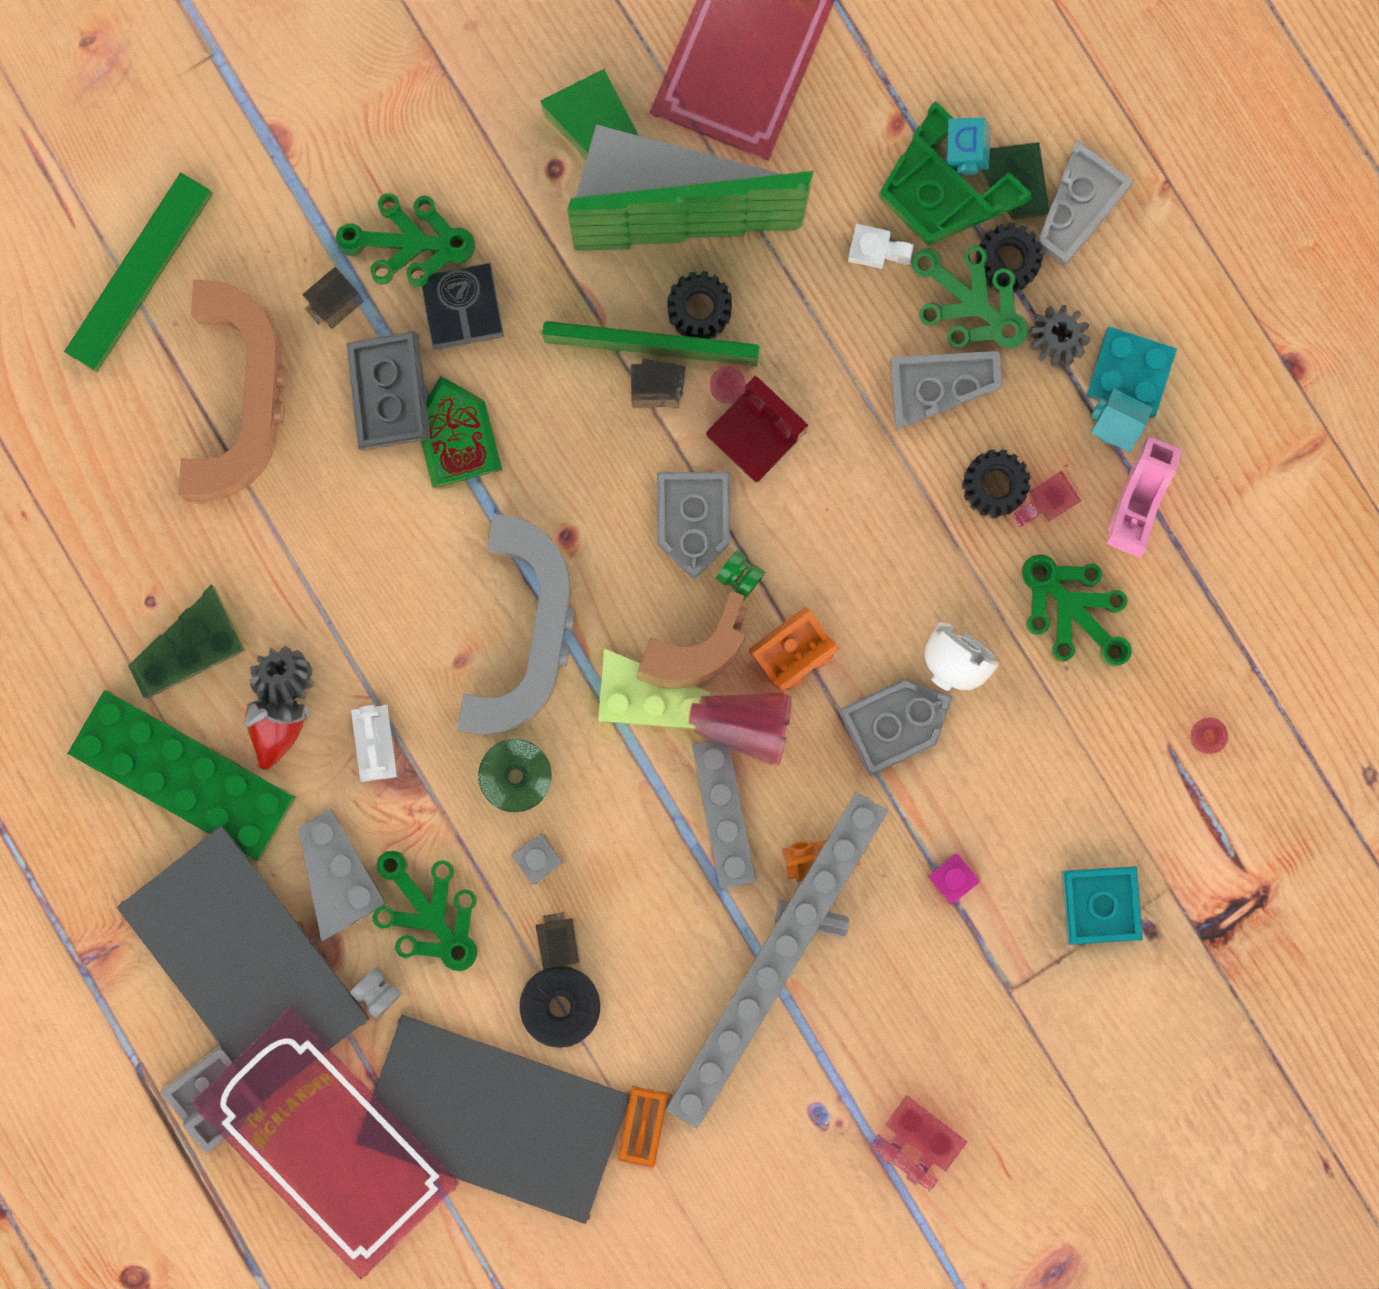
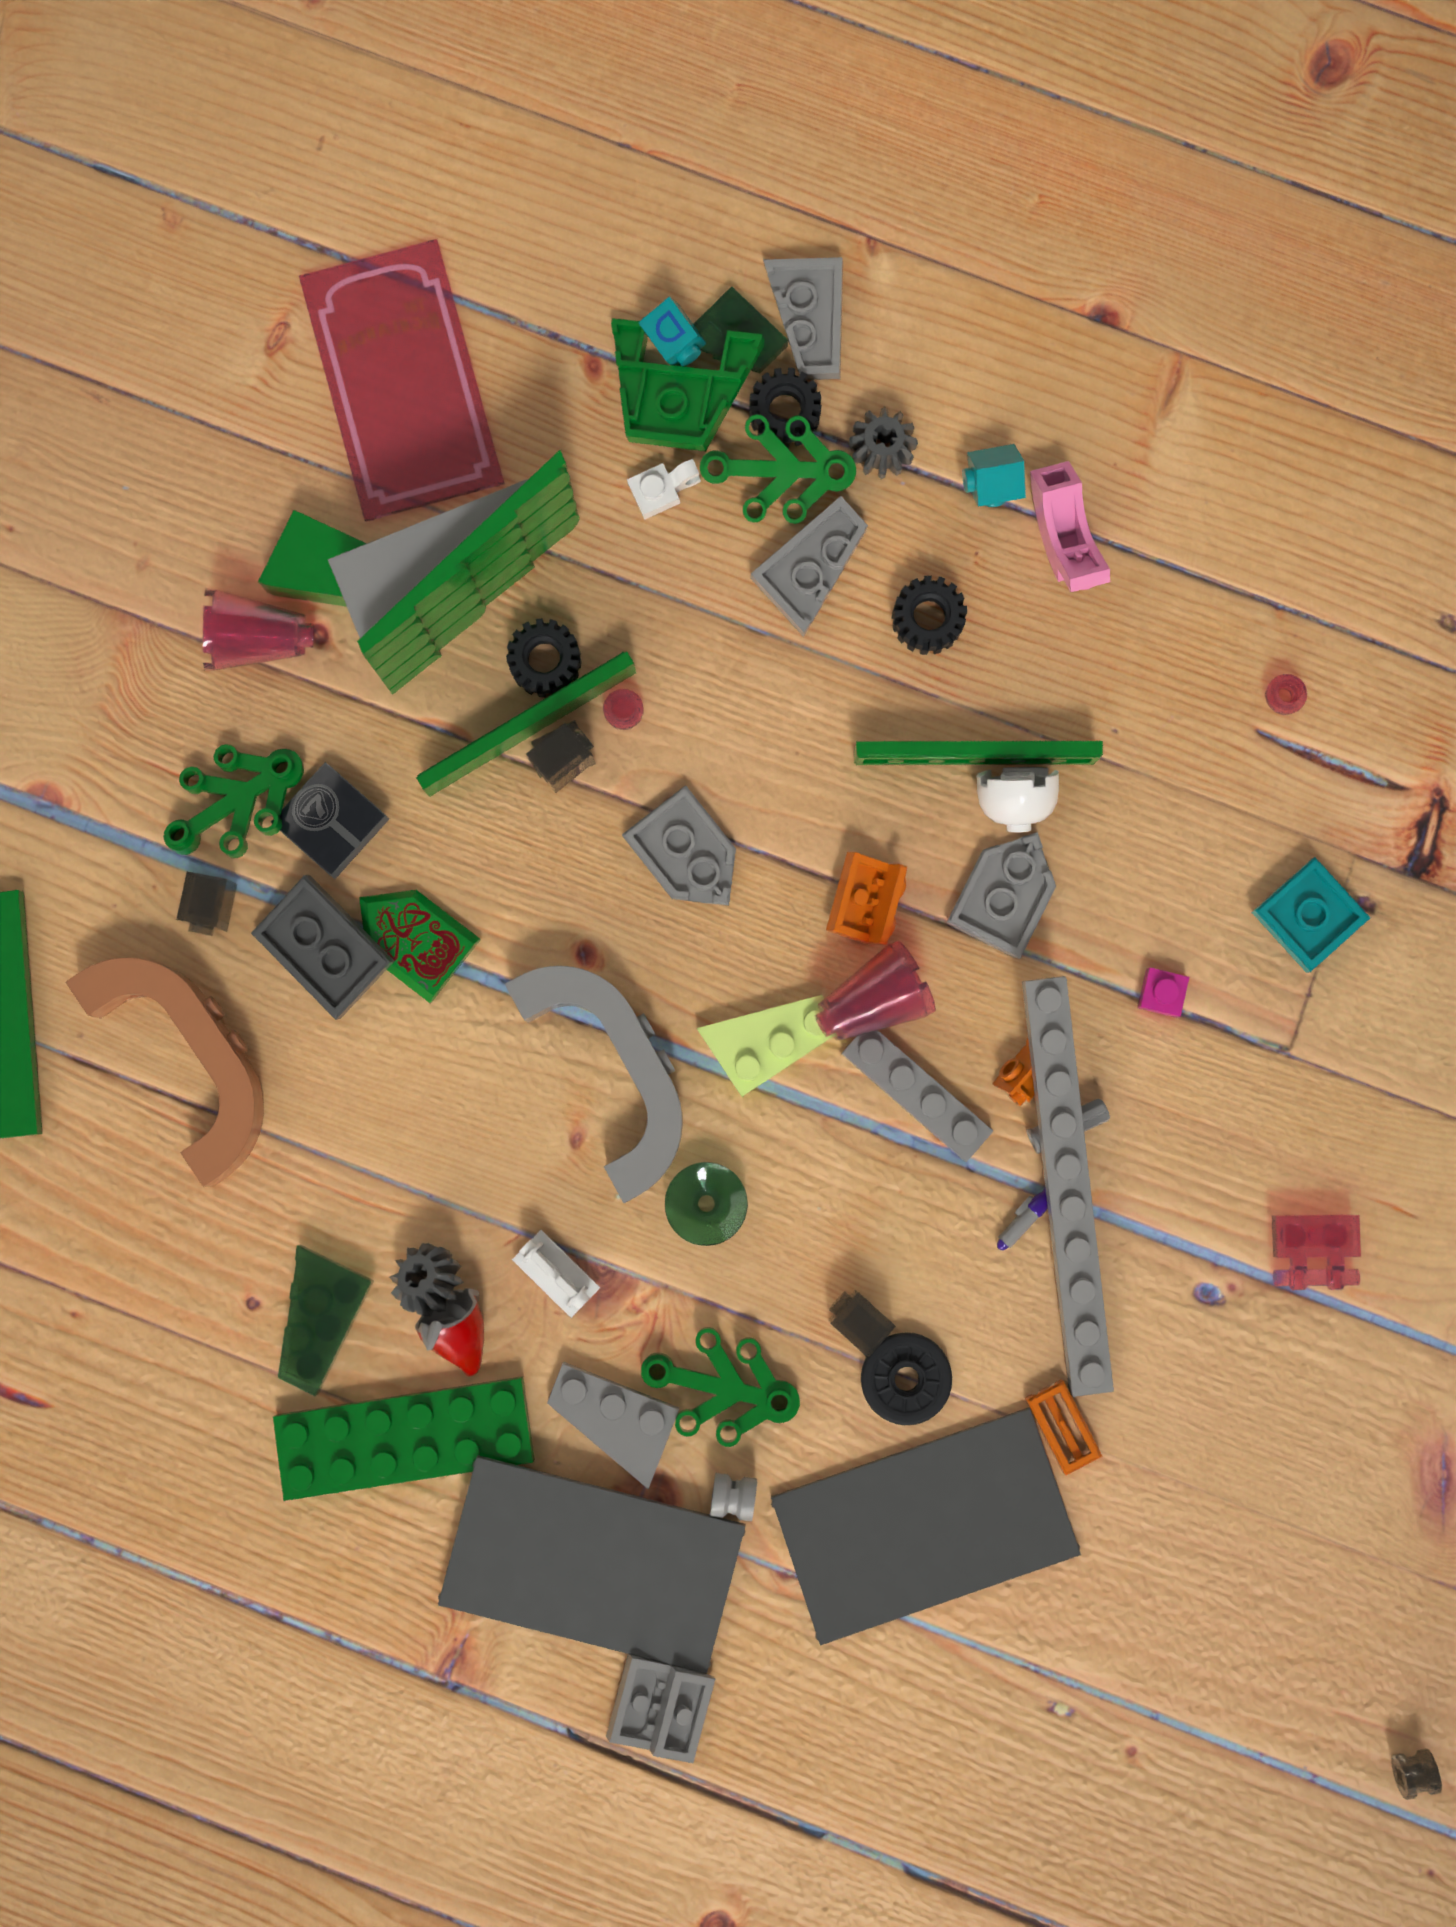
camera: 35 degrees left, 0 degrees up
clear pink piece [190,1008,459,1280] -> none
light grey plate [511,834,563,885] -> none
nougat arch [637,591,747,689] -> none
dark red bracket [706,375,808,483] -> none
green wheel [715,550,766,601] -> none
clear pink plate [1012,471,1081,527] -> none
green plant [1021,554,1132,667] -> none
teal plate [1085,326,1177,418] -> none
none -> clear pink cone [203,588,314,671]
none -> green tile [854,741,1103,765]
none -> light grey piece [997,1188,1048,1250]

